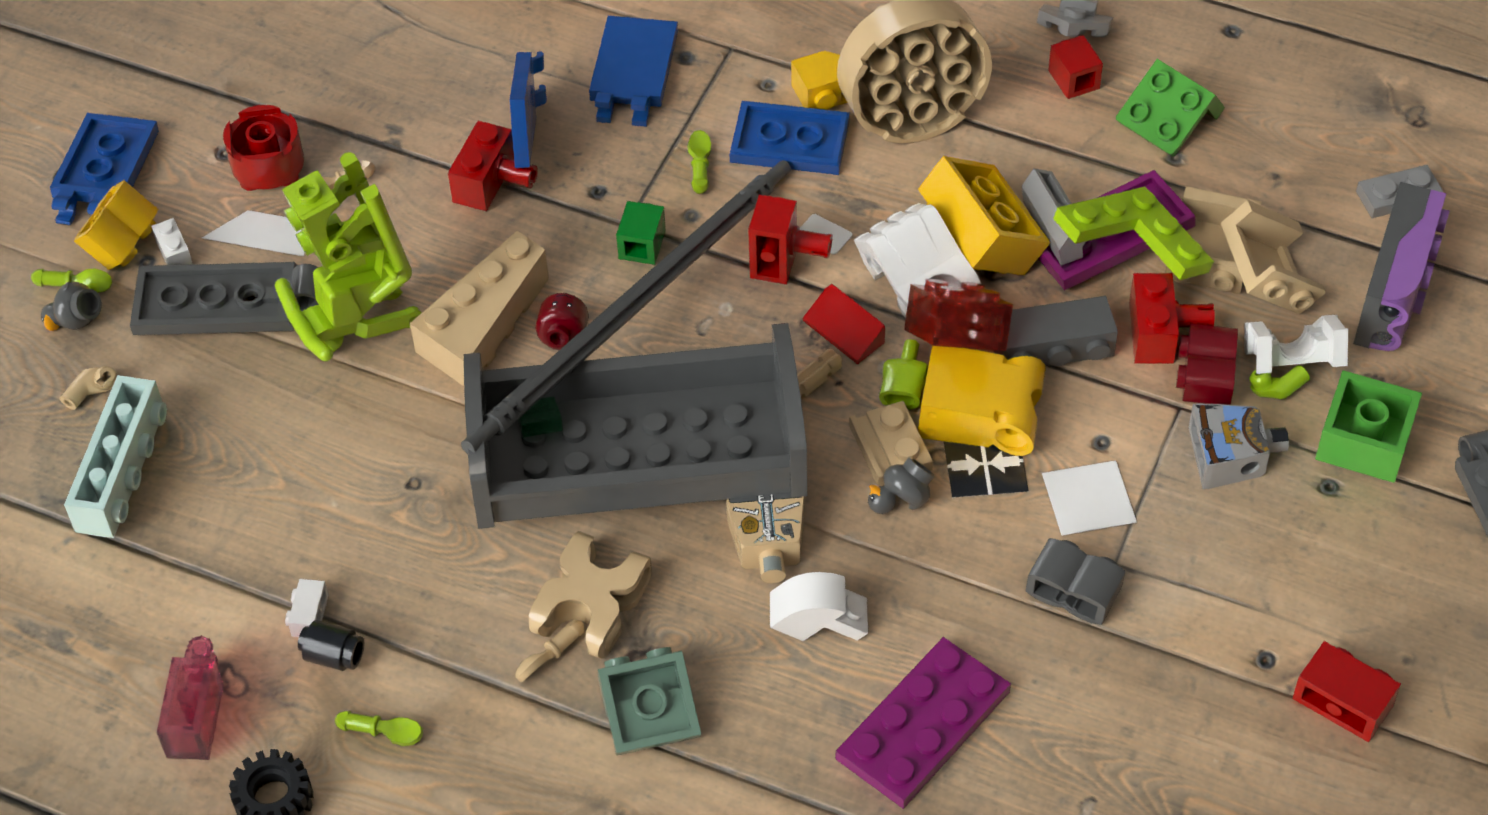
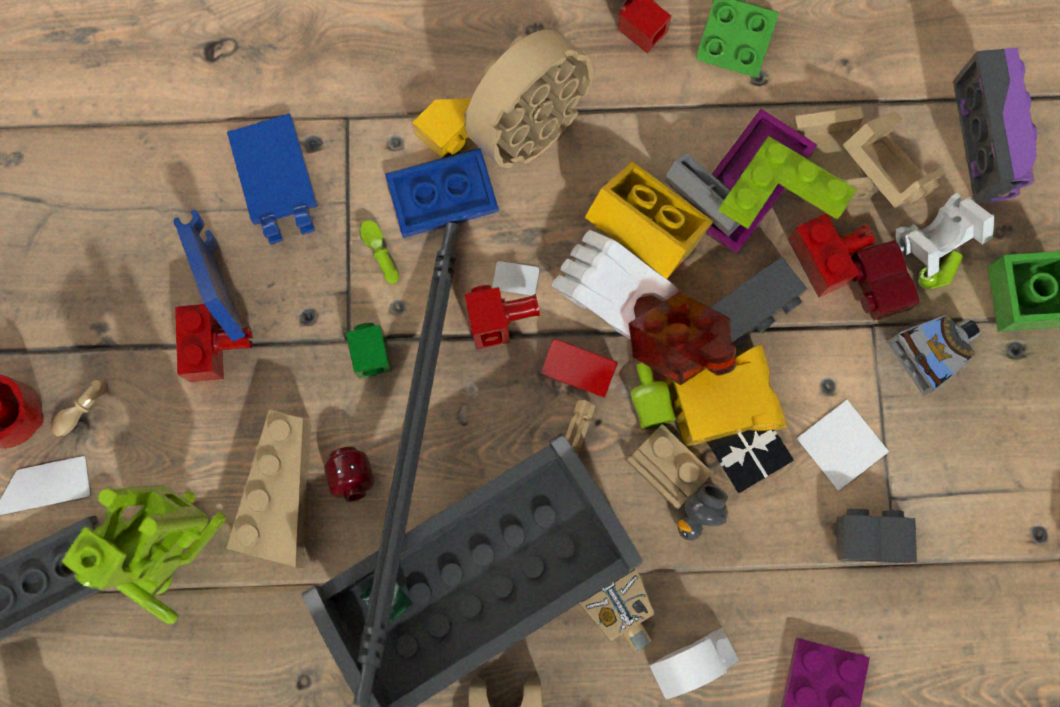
camera: 25 degrees left, 25 degrees up
light grey hinge [1356,165,1443,218] -> none

